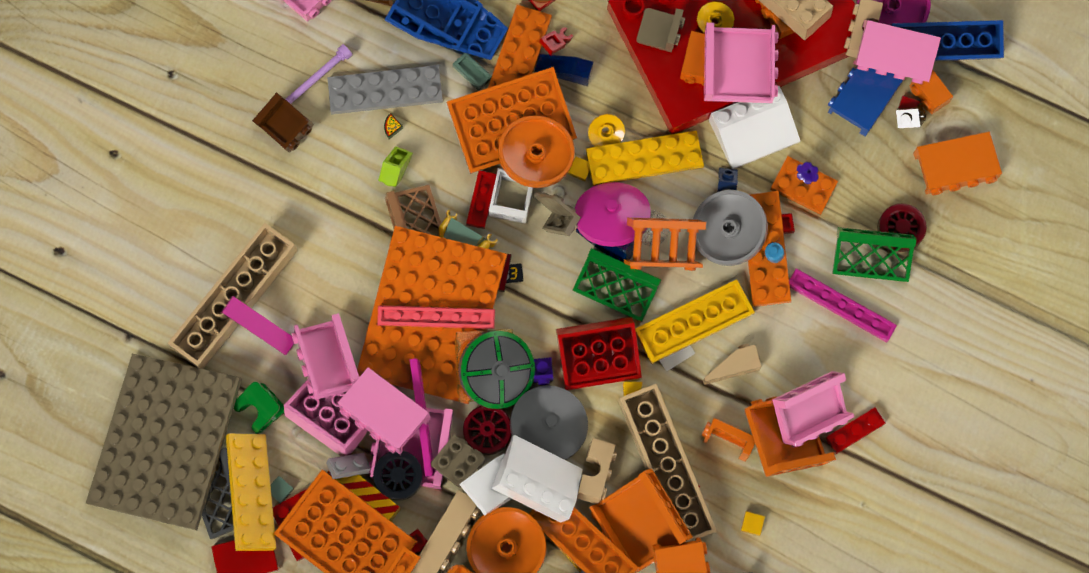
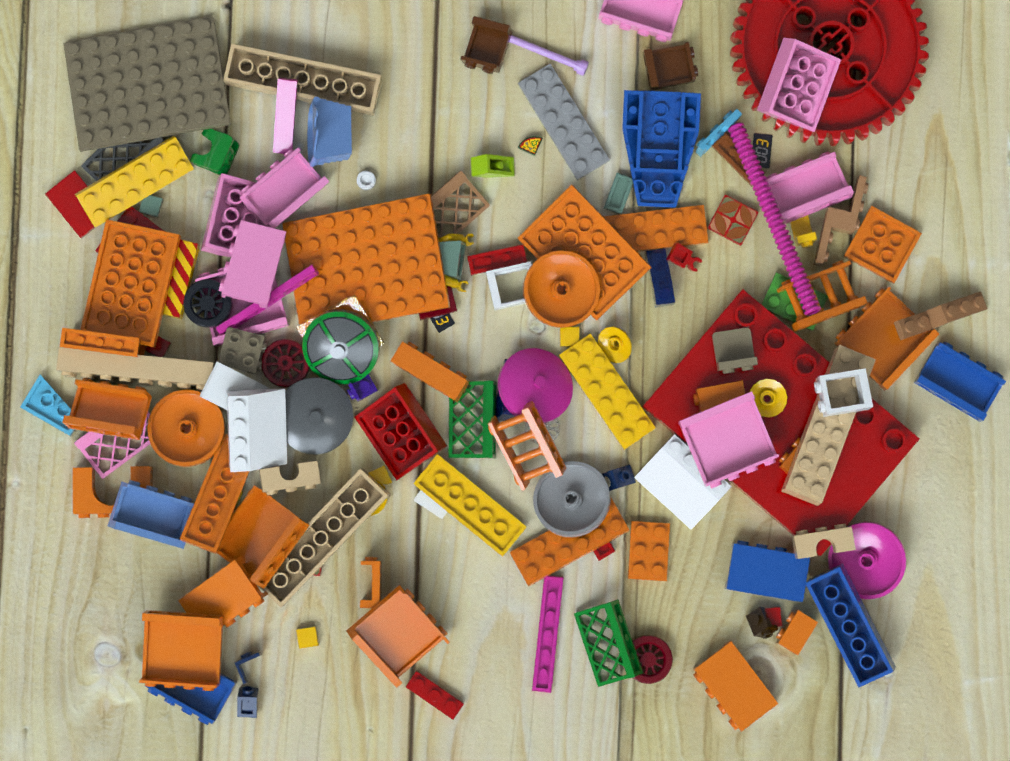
camera: 65 degrees right, 10 degrees up
light grey plate [326,453,371,479] -> none
coral tile [377,306,495,329] -> none
dark tan bracket [534,192,581,236] -> none
tan slope [703,344,762,385] -> none
dark azure piece [765,242,785,263] -> none
bright pink panel [772,371,854,447] -> none
dark purple plant [797,162,819,184] -> none
bright pink panel [853,20,941,84] -> none
none -> medium blue piece [307,97,352,167]
none -> white tile [357,171,376,190]
none -> orange brick [390,341,469,403]

